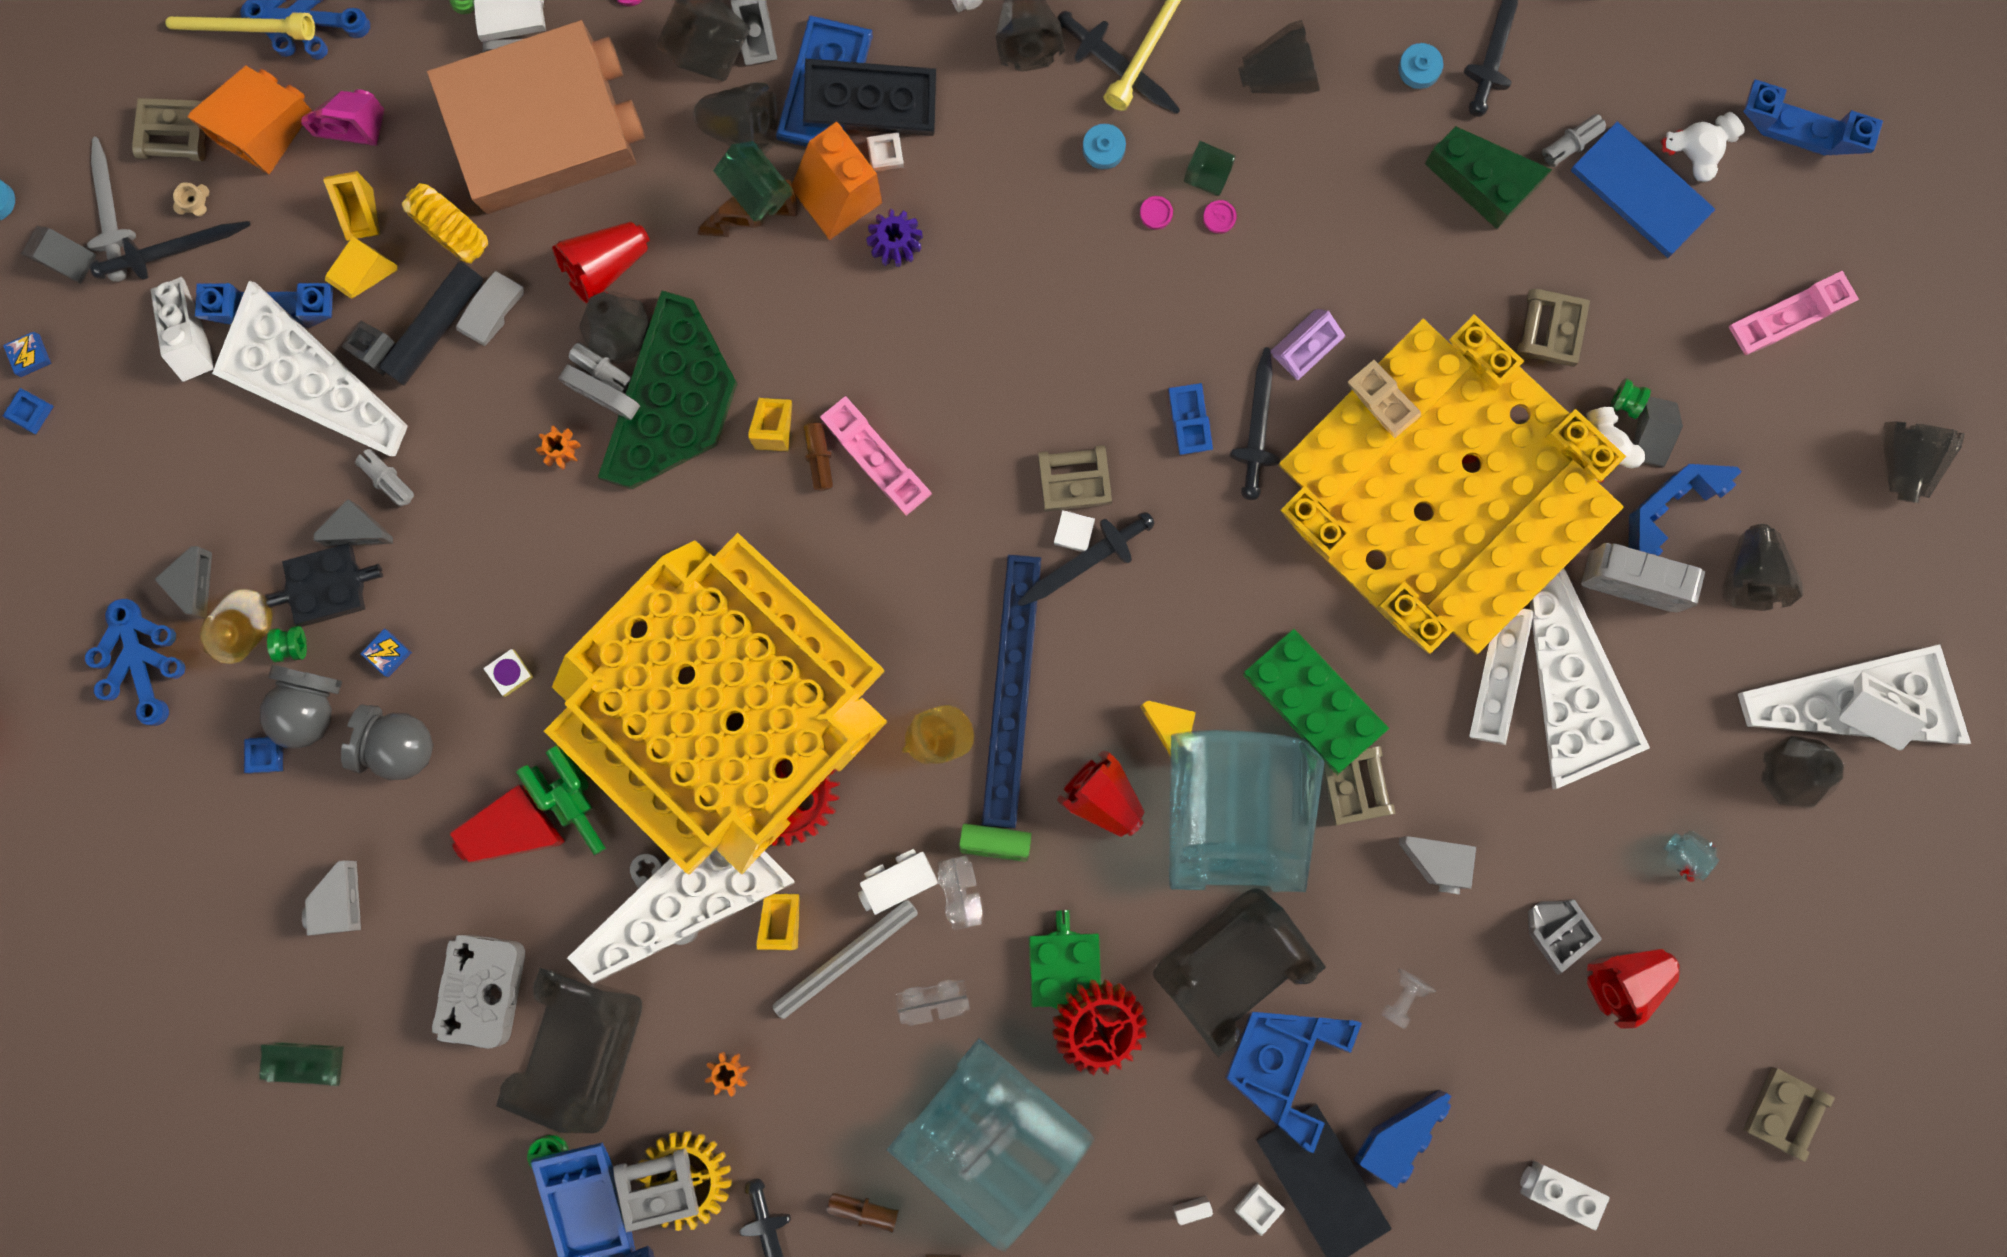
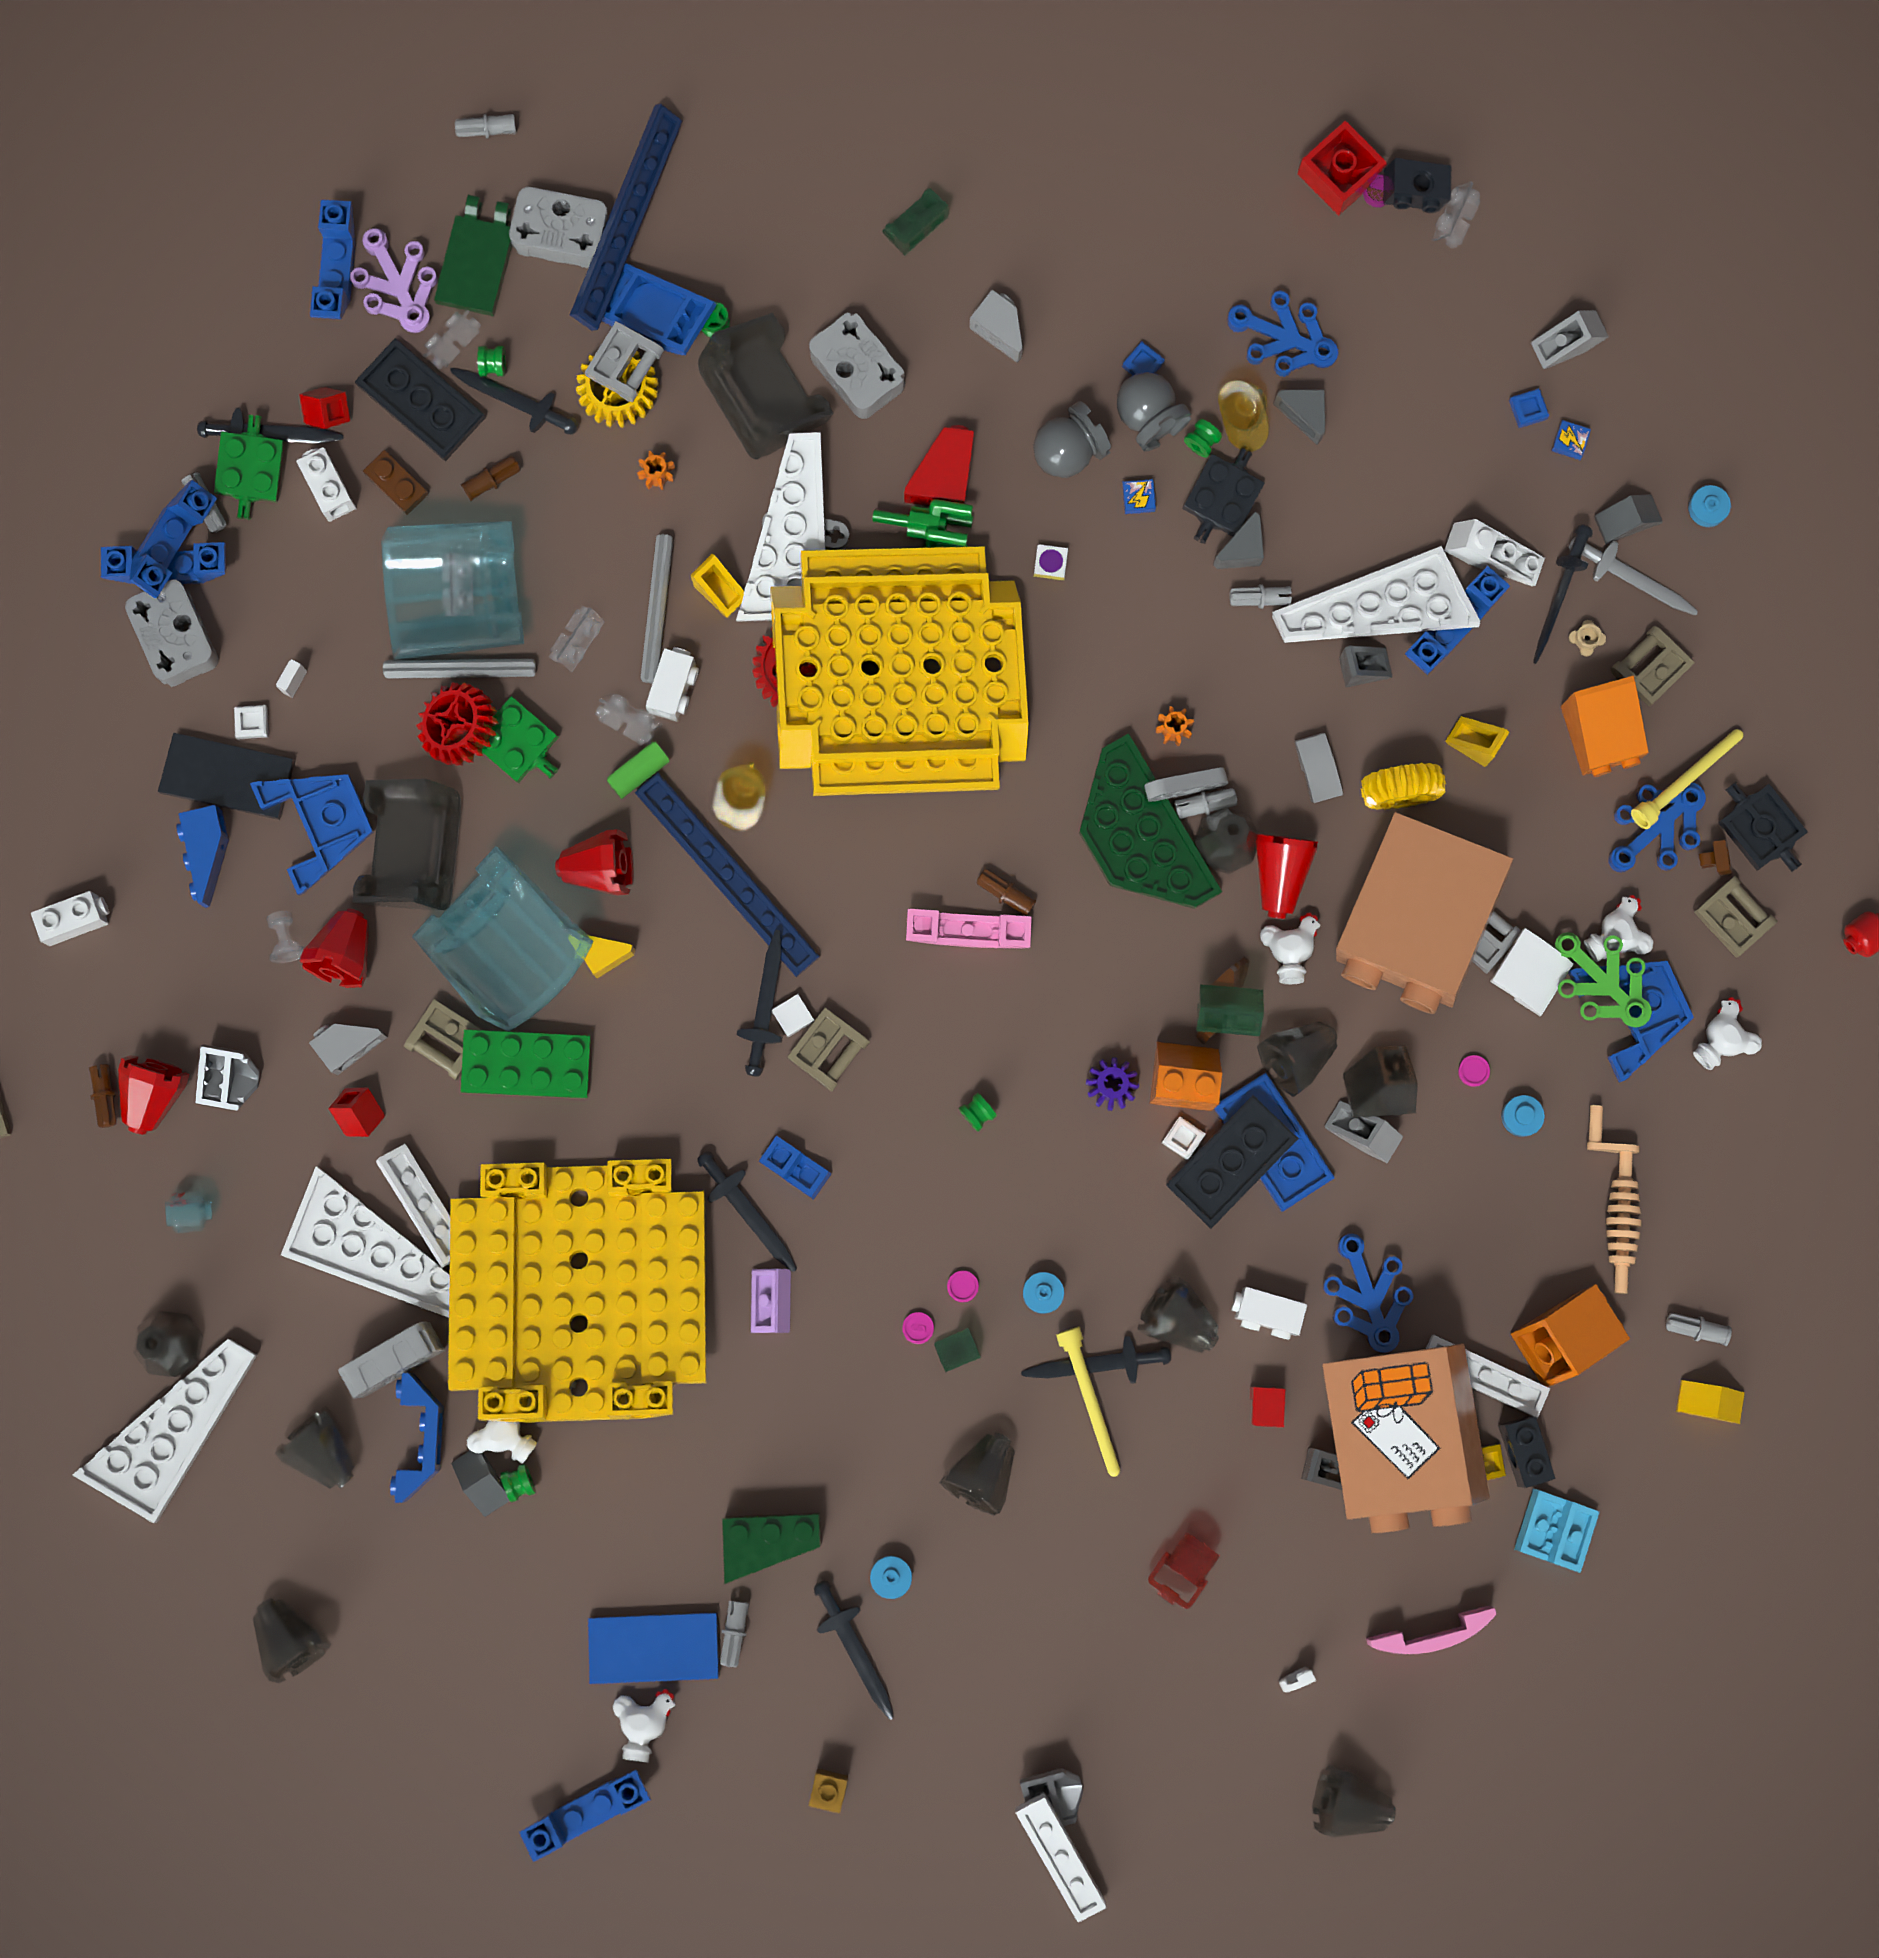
camera: 130 degrees right, 0 degrees up
dark pink slope [301,89,384,146] -> none
yellow slope [325,236,398,299] -> none
black brick [380,261,484,386] -> none
yellow slope [748,398,792,451] -> none
tan slope [1348,360,1421,438] -> none
dark tan plate [1516,289,1590,367] -> none
bright pink slope [1729,271,1859,356] -> none
white panel [1839,672,1927,750] -> none
none -> reddish brown axle [89,1064,117,1128]
none -> red cone [300,908,369,988]
none -> red panel [328,1088,385,1137]
none -> light grey axle [383,659,536,678]
none -> green wheel [958,1092,997,1132]
none -> white animal [1260,913,1321,984]

